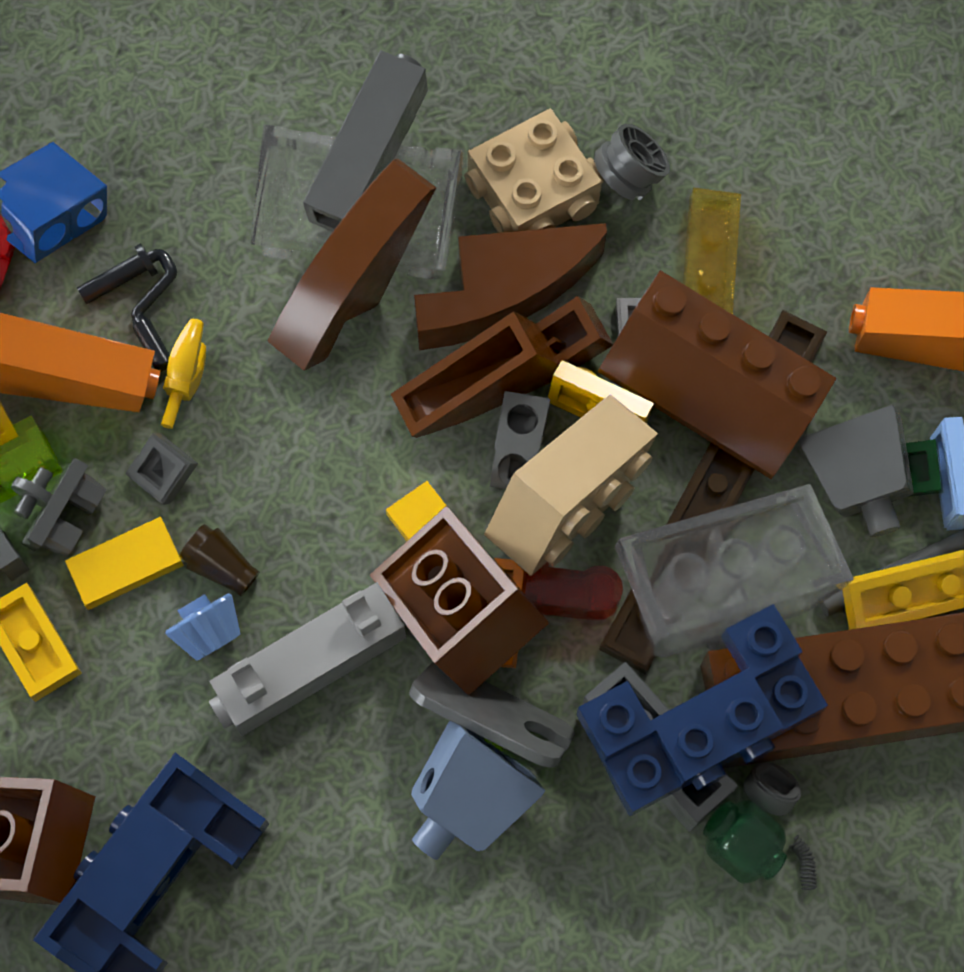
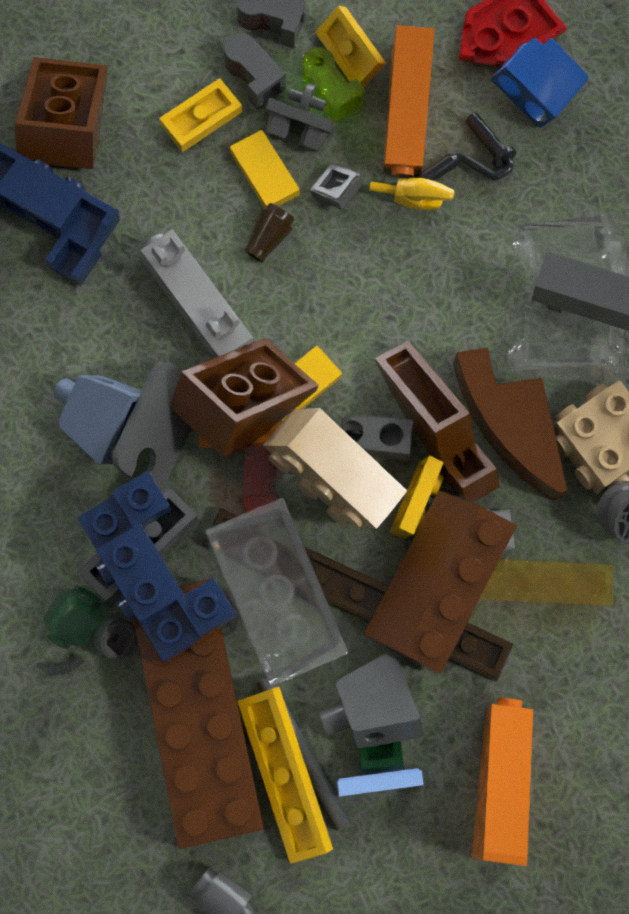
camera: 80 degrees right, 5 degrees up
medium blue piece [166,593,241,661] -> none
reddish brown slope [267,158,437,371] -> none

